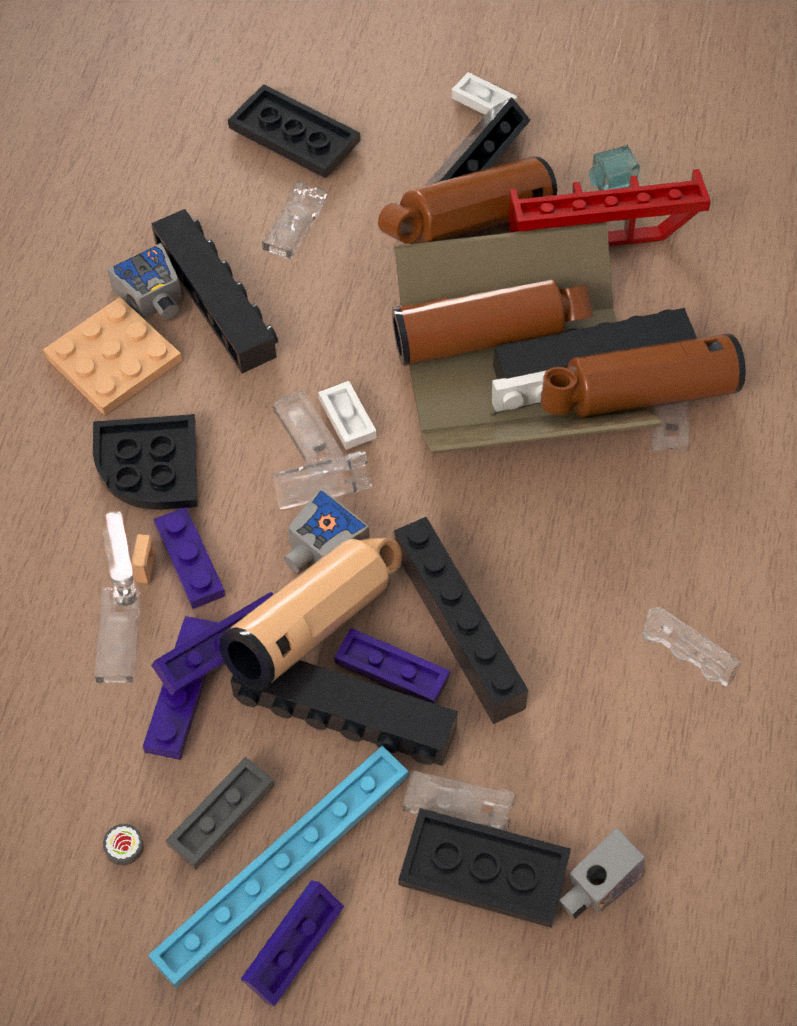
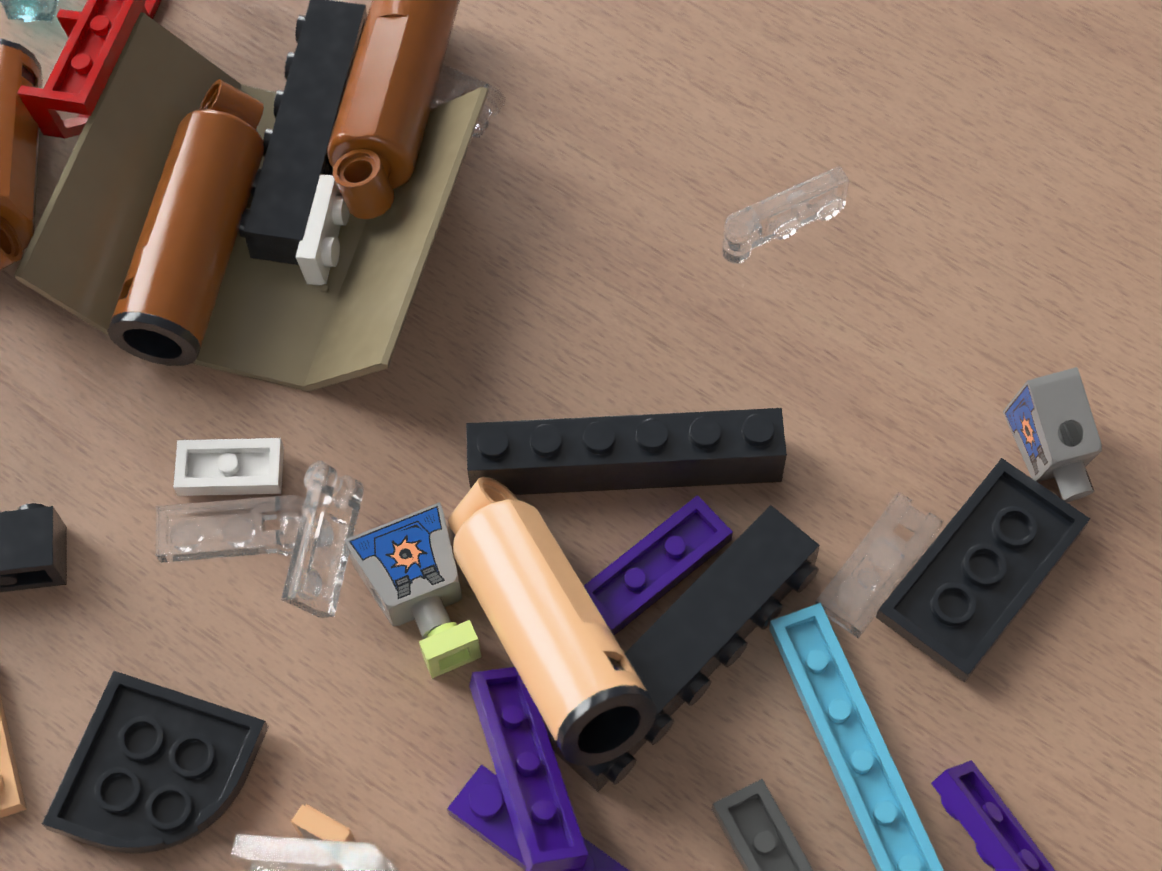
camera: 65 degrees left, 5 degrees up
dark purple plate [153,507,225,609] -> none
none -> yellowish green plate [419,620,482,678]

